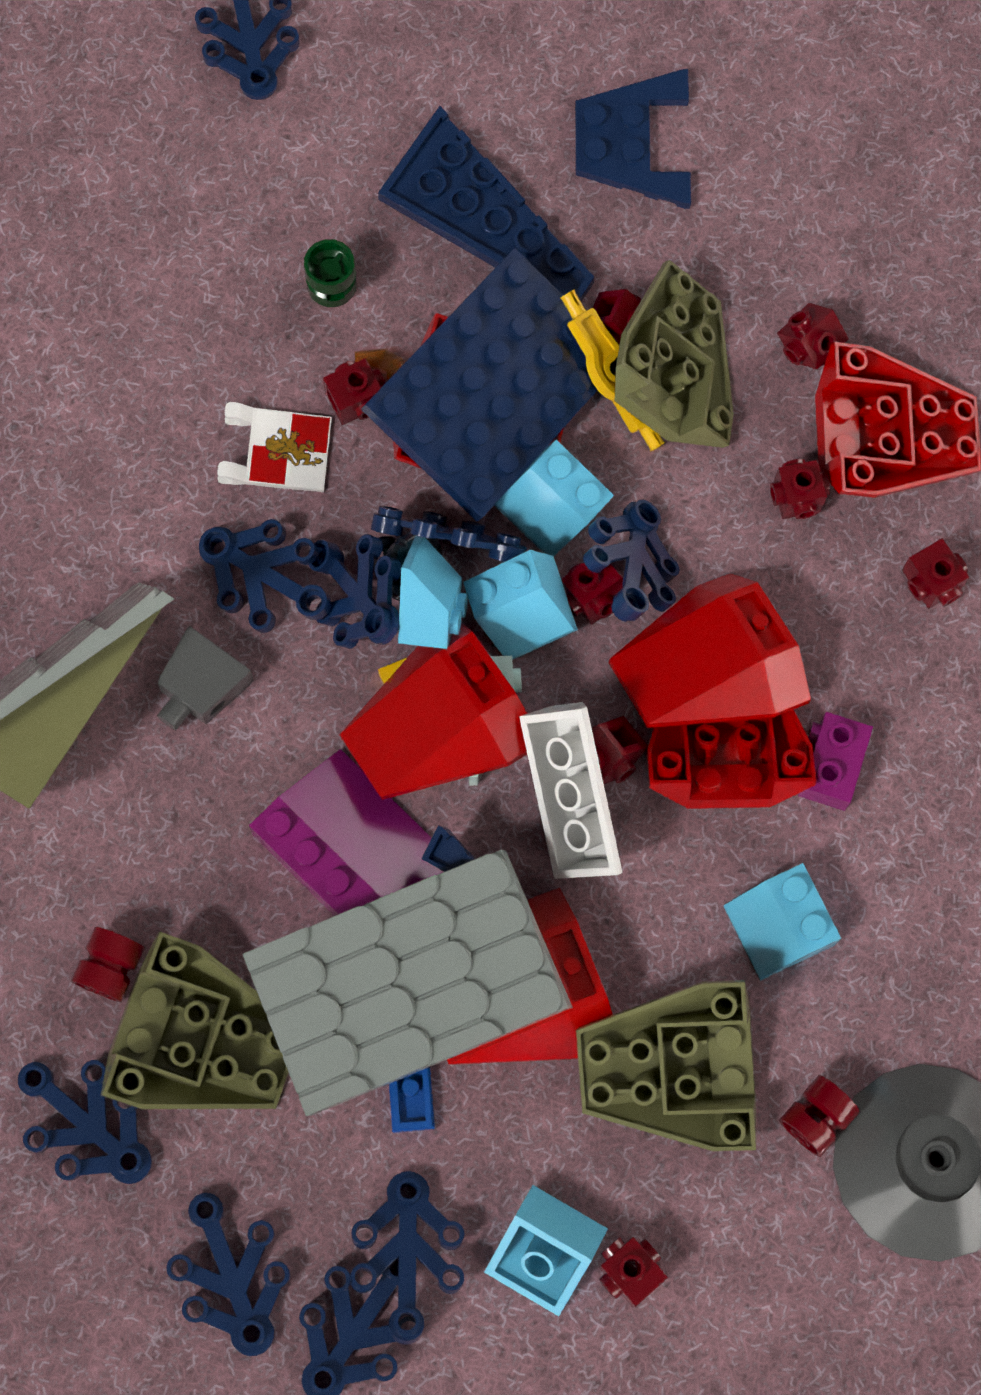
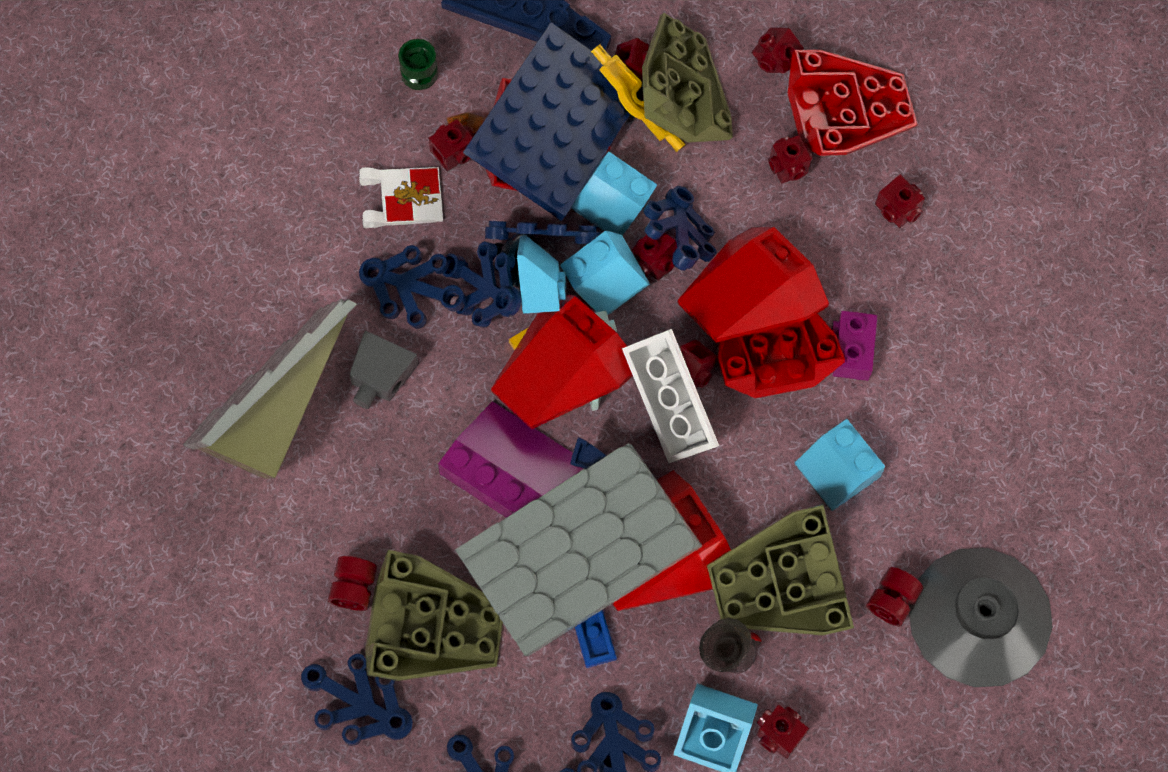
camera: 10 degrees left, 5 degrees down
none -> clear smoke hat [699,618,762,674]

